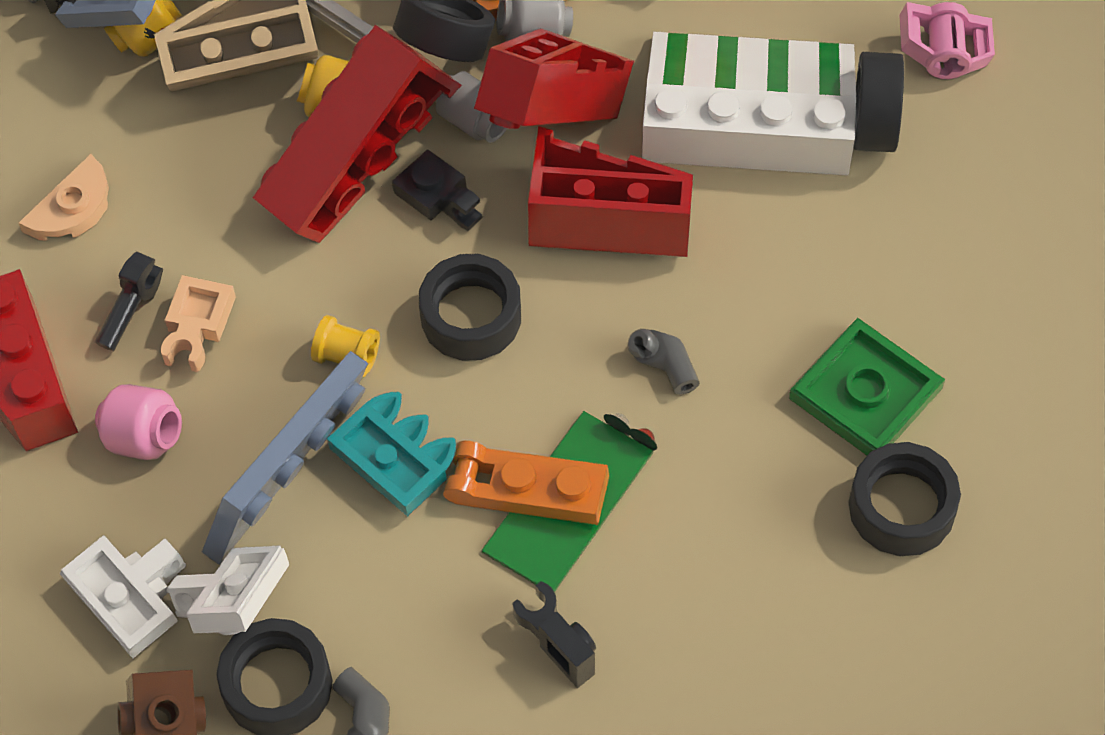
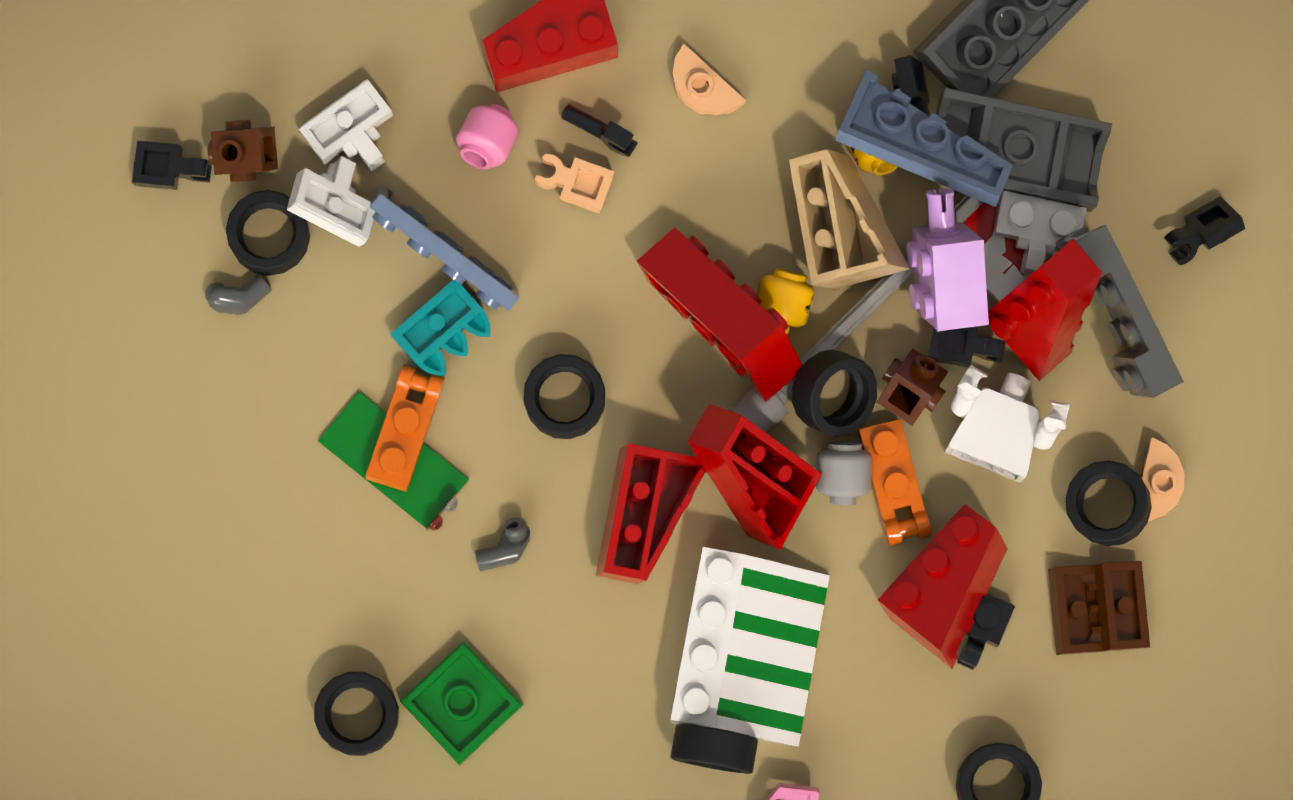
camera: 90 degrees right, 20 degrees up
yellow bush [311,315,380,377] -> none
black plate [392,149,483,231] -> none
black plate [512,581,596,688] -> none

